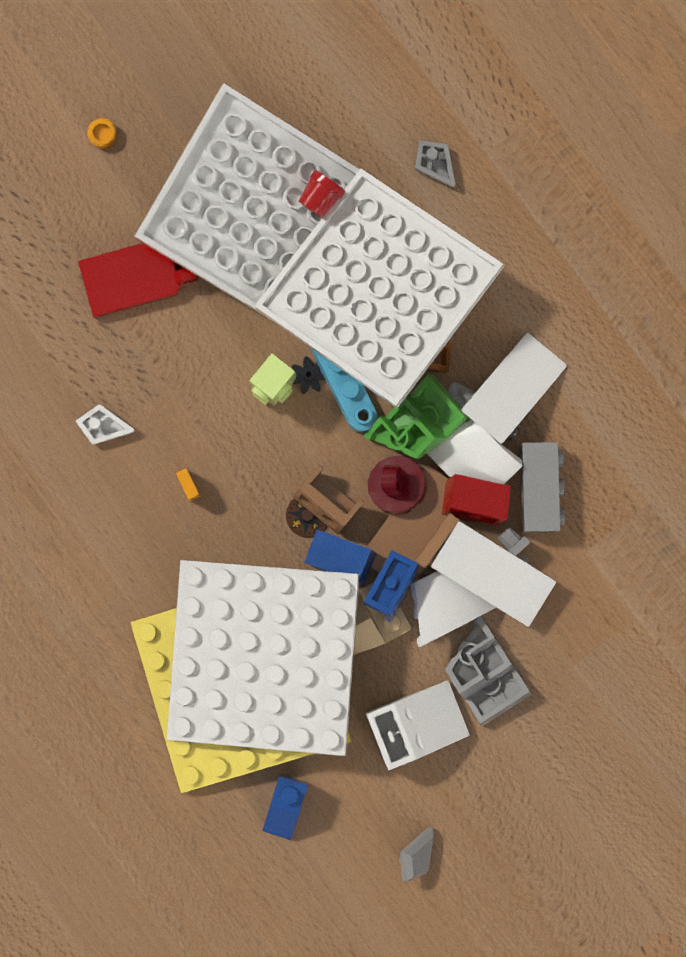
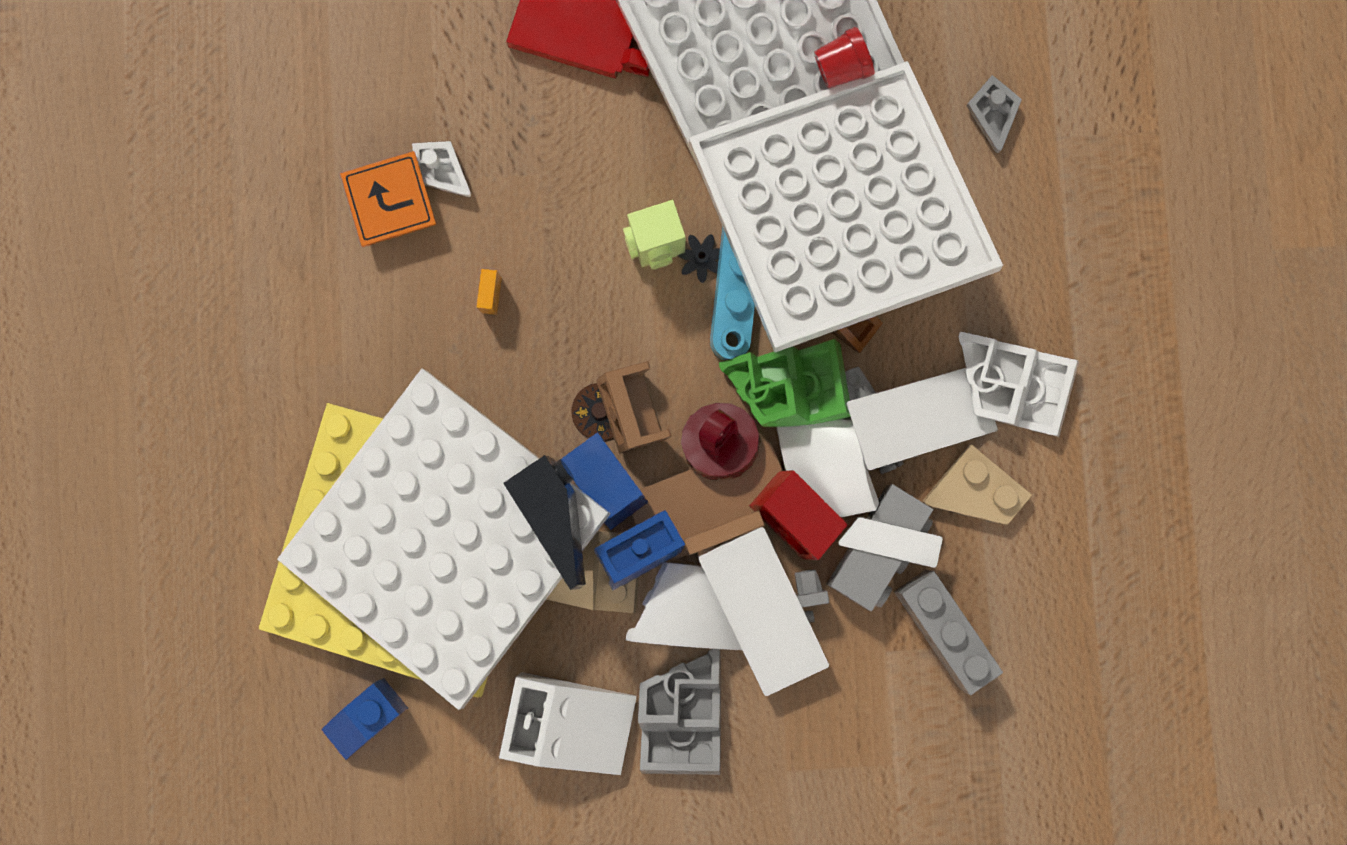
camera: 40 degrees right, 0 degrees up
none -> orange piece [340,151,437,247]
none -> black slope [503,455,586,590]
none -> white sticker [839,517,943,568]
none -> light grey brick [894,570,1003,696]
none -> tan wing [922,445,1032,525]
none -> white slope [959,332,1079,437]

